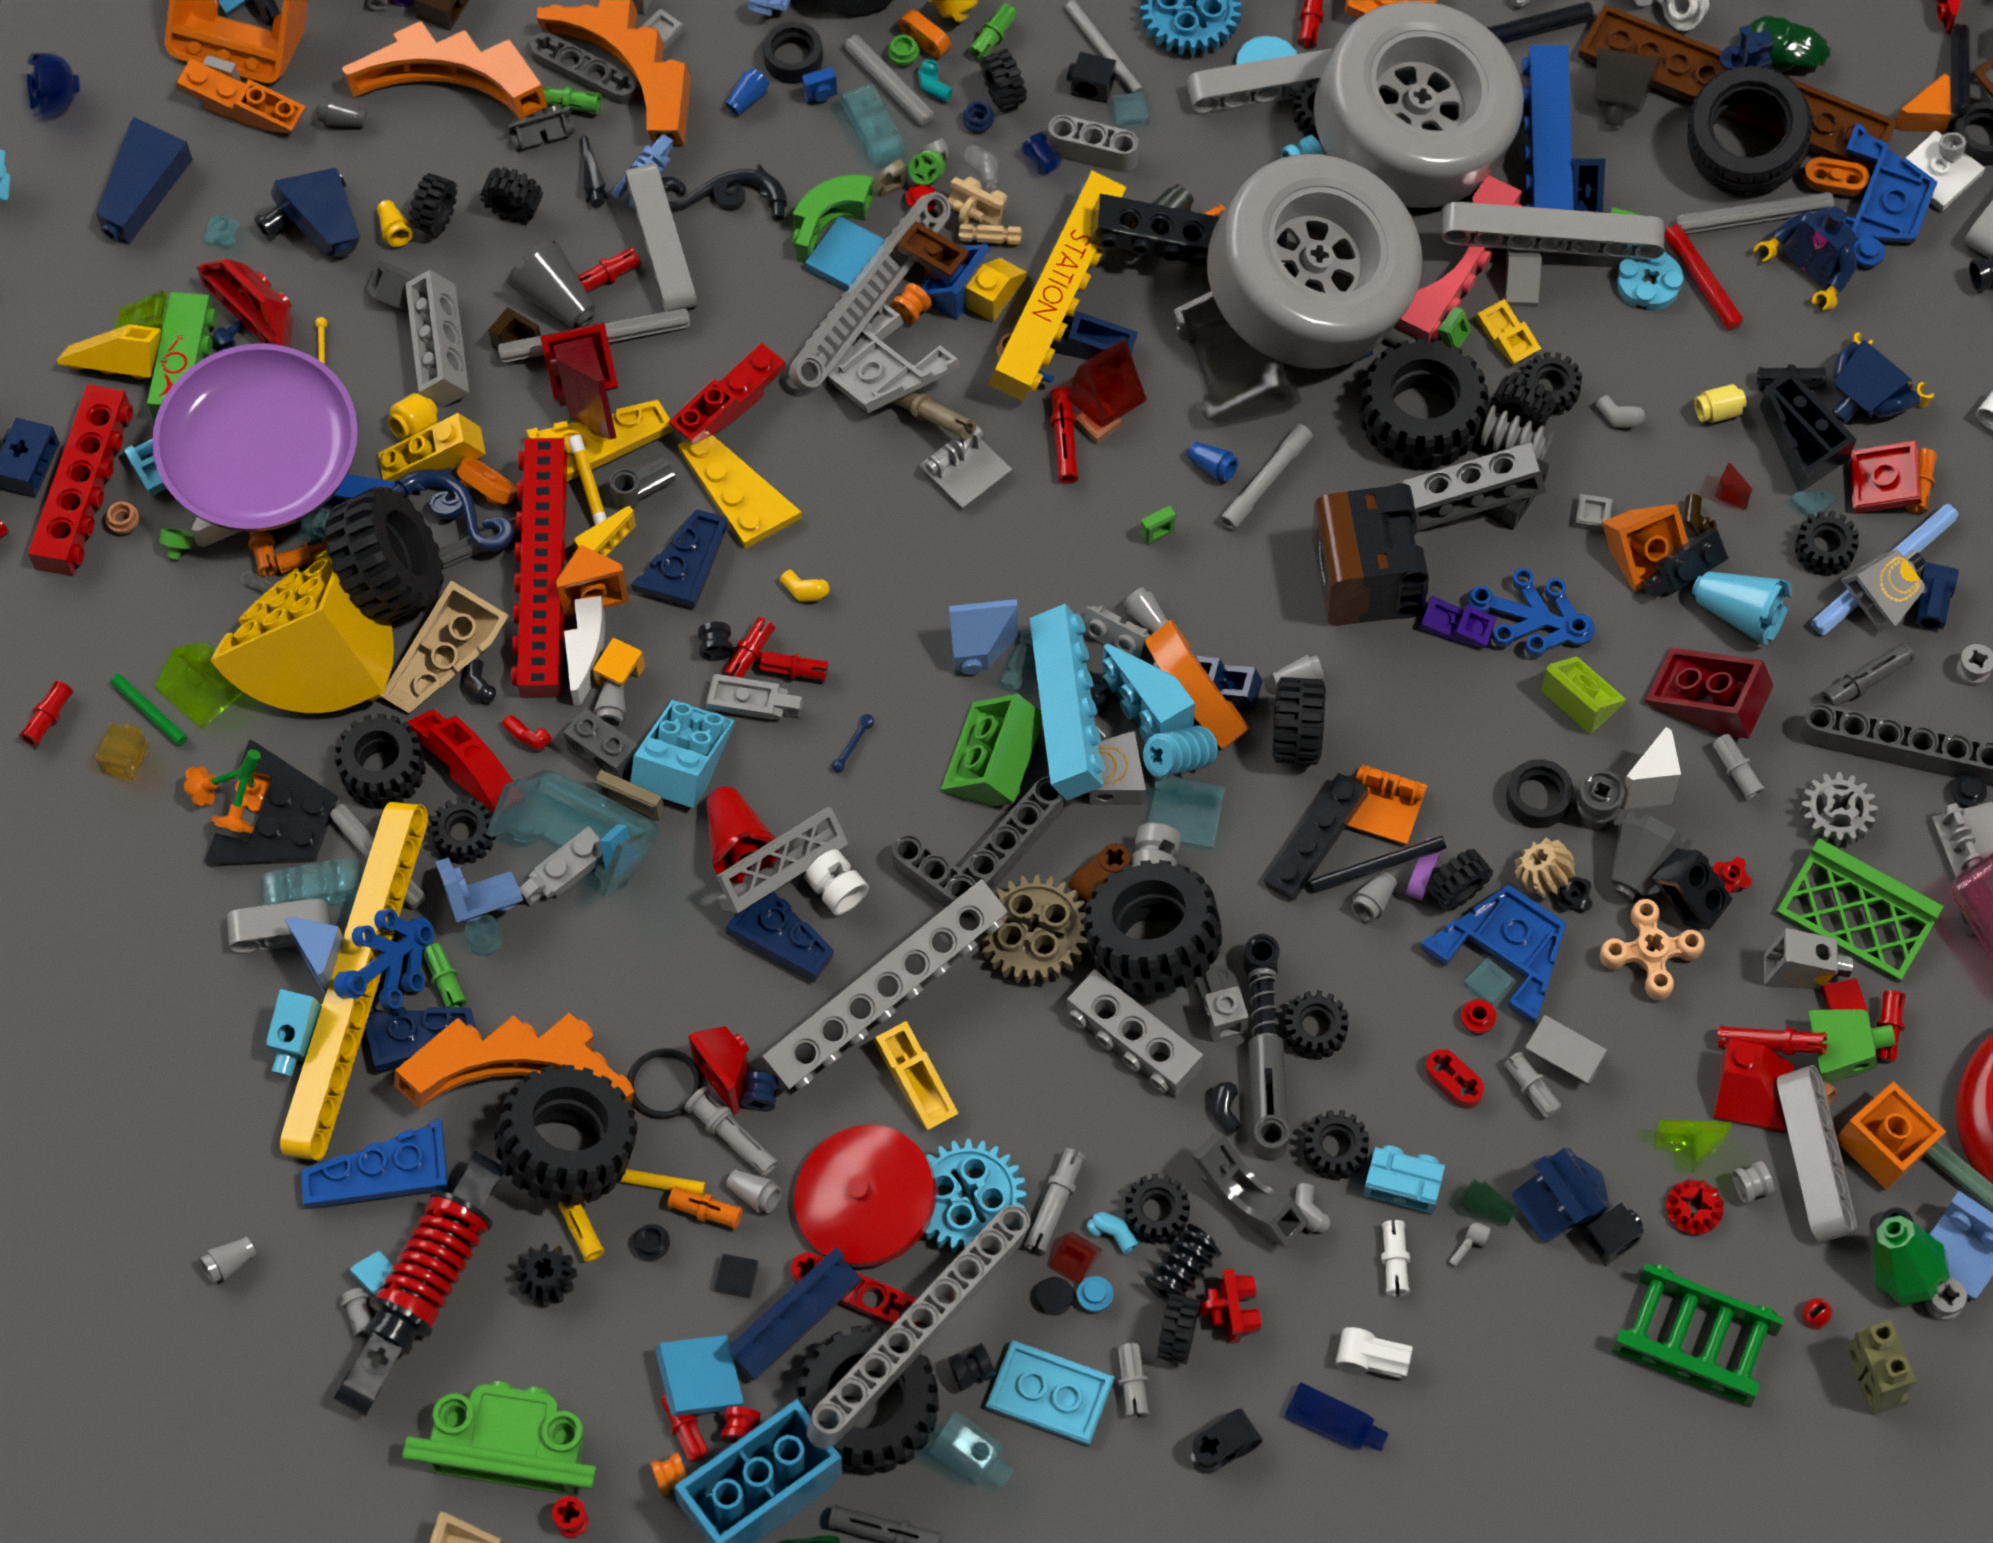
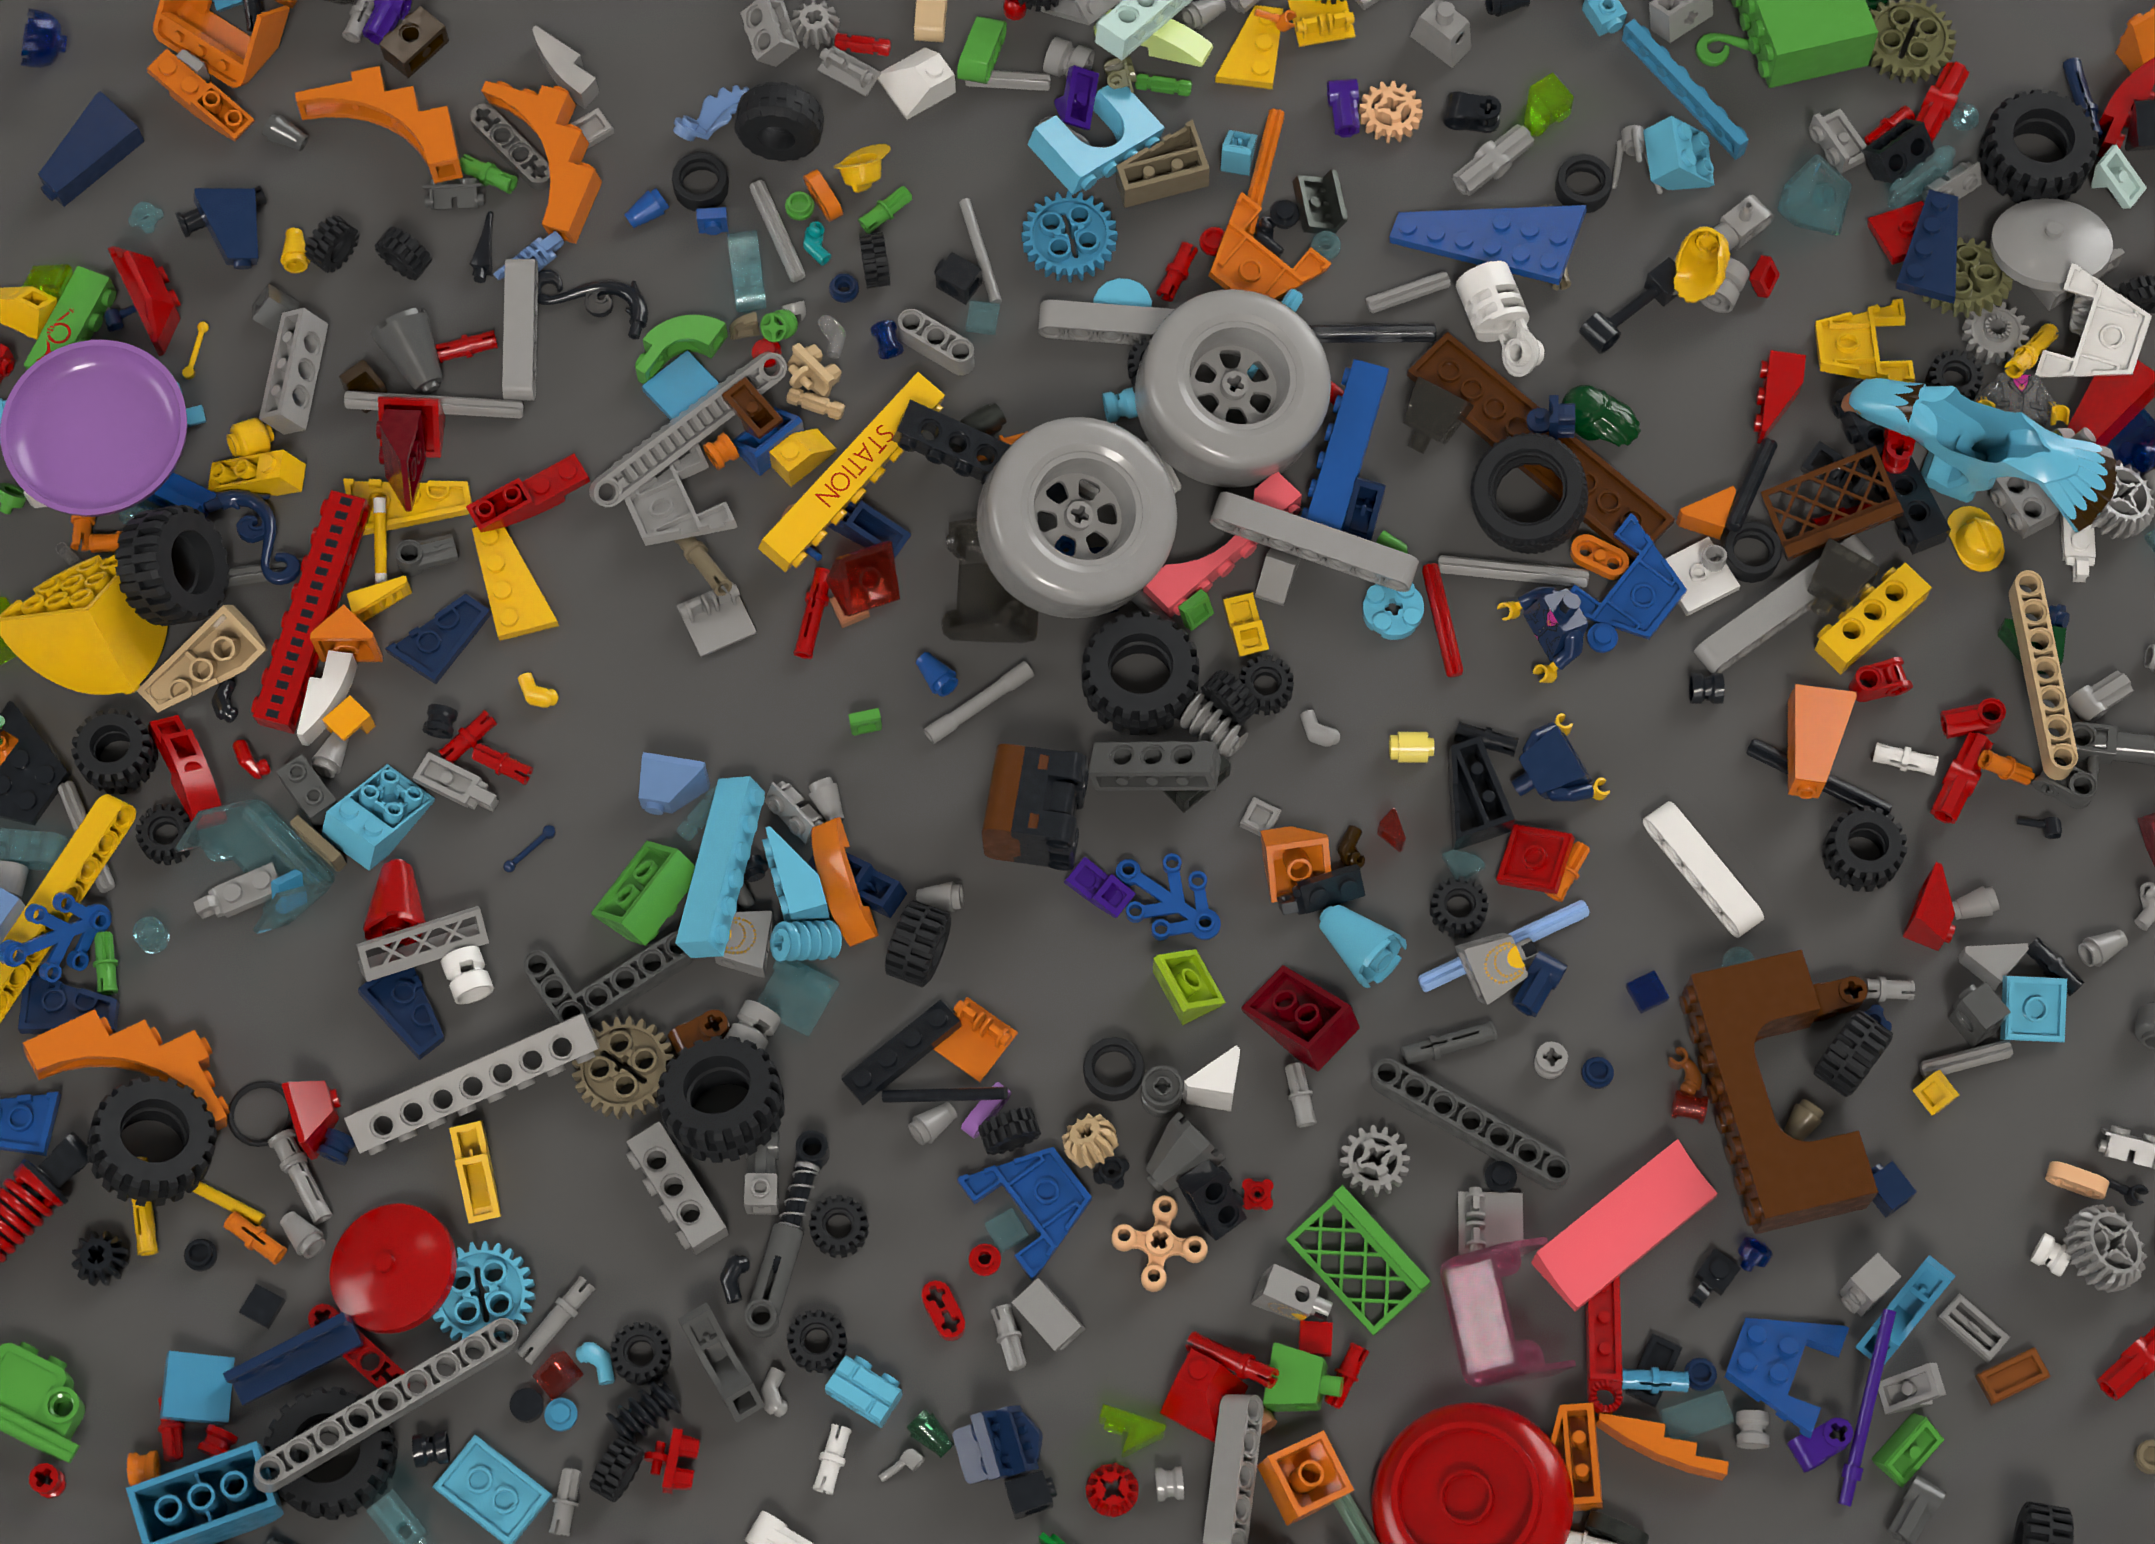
camera: 15 degrees right, 5 degrees up
medium blue bracket [435,857,523,922] -> none
orange plate [457,458,517,506] -> none

